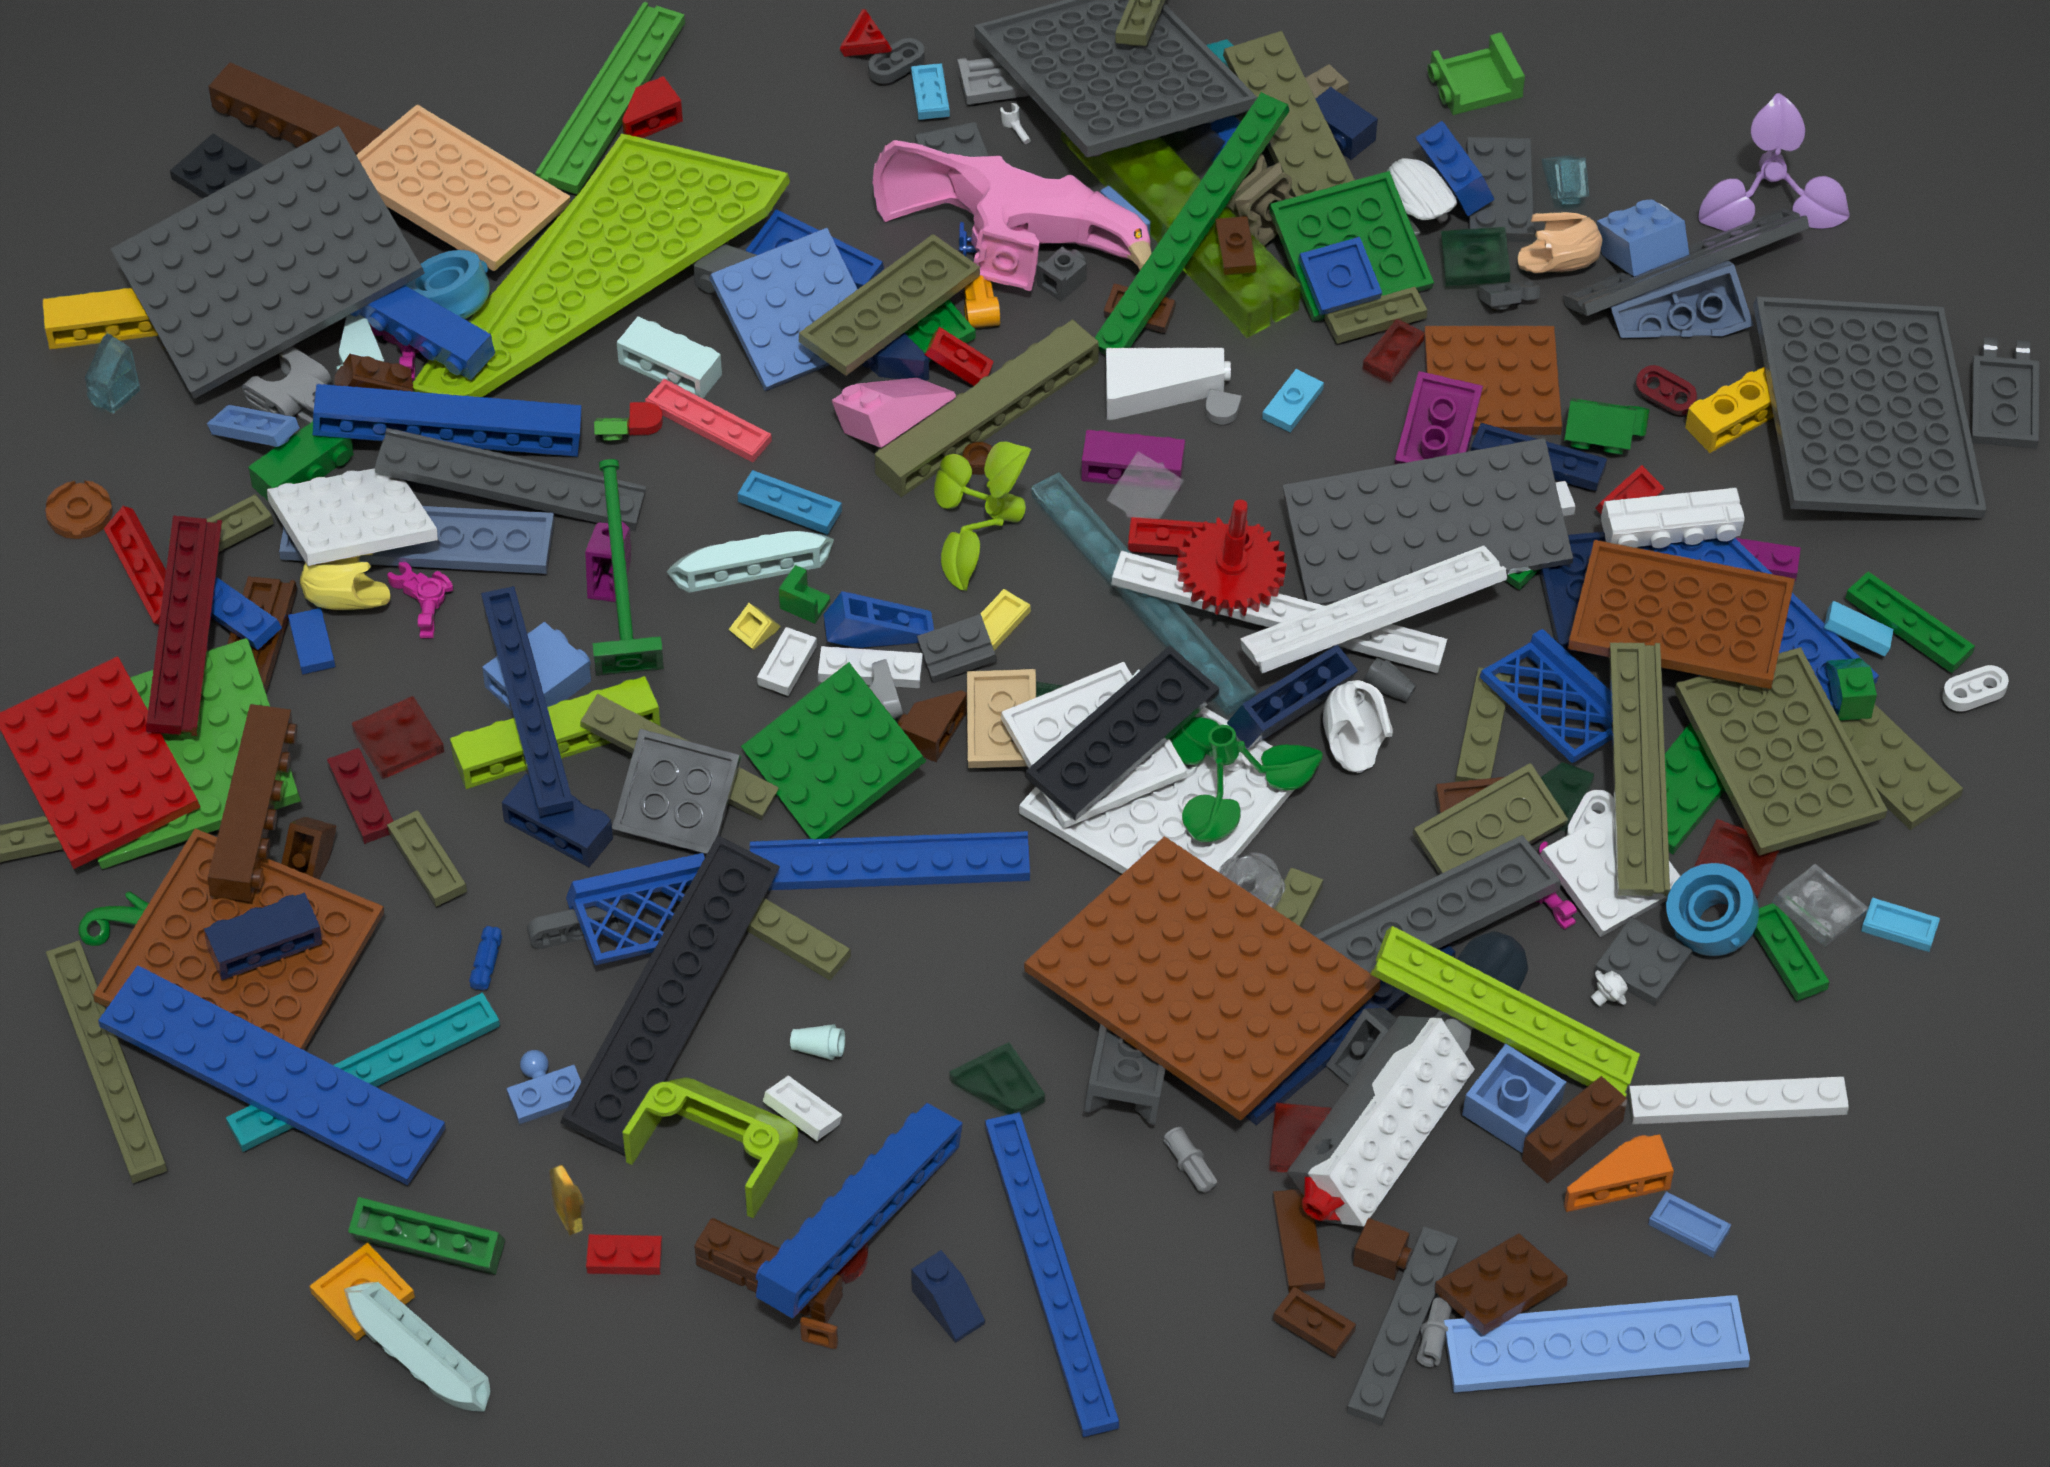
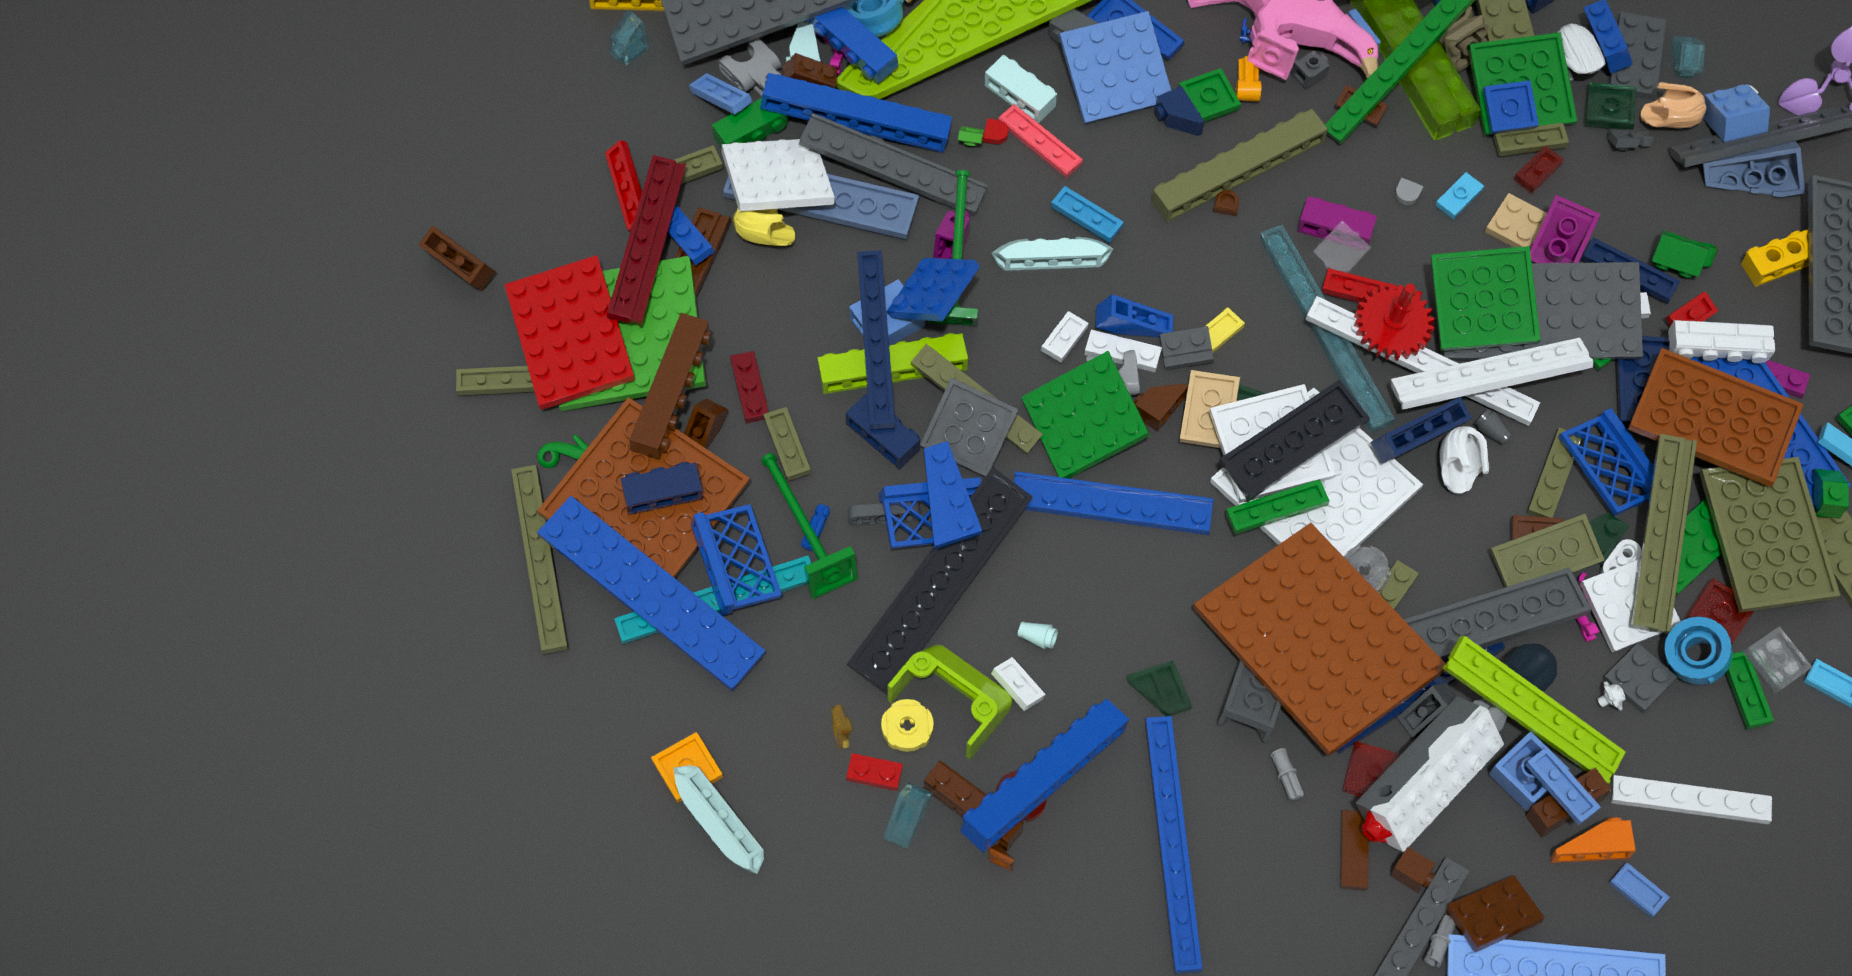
camera: 10 degrees right, 10 degrees up
dark orange tile [45,480,113,539] -> none
blue tile [288,608,335,674] -> none
green brick [348,1197,506,1275] -> none
clear red plate [351,696,445,779] -> none
dark pink piece [387,562,453,638] -> none
medium blue plate [506,1050,581,1125] -> none
light yellow slope [729,603,781,650] -> none
olive plate [747,898,851,980] -> none
green panel [779,565,830,624] -> none
olive plate [799,234,980,376] -> none
bright pink slope [831,378,956,448] -> none
dark blue slope [911,1250,985,1343] -> none
red plate [925,327,994,386] -> none
lime plant [934,441,1032,591] -> none
white slope [1106,348,1231,420] -> none
green plant [1169,717,1323,842] -> none
reddish brown plate [1215,216,1256,275] -> none
reddish brown plate [1273,1287,1356,1358] -> none
dark orange plate [1424,326,1562,435] -> none
dark red plate [1636,365,1698,416] -> none
none -> blue fence [691,504,782,615]
none -> green tile [761,453,858,600]
none -> light yellow plate [881,699,933,752]
none -> clear light blue slope [883,782,932,849]
none -> blue plate [886,258,980,321]
none -> blue wing [923,441,982,549]
none -> green plate [1226,479,1330,535]
none -> green plate [1430,246,1541,351]
none -> tan plate [1485,193,1547,249]
none -> medium blue plate [1525,747,1601,825]

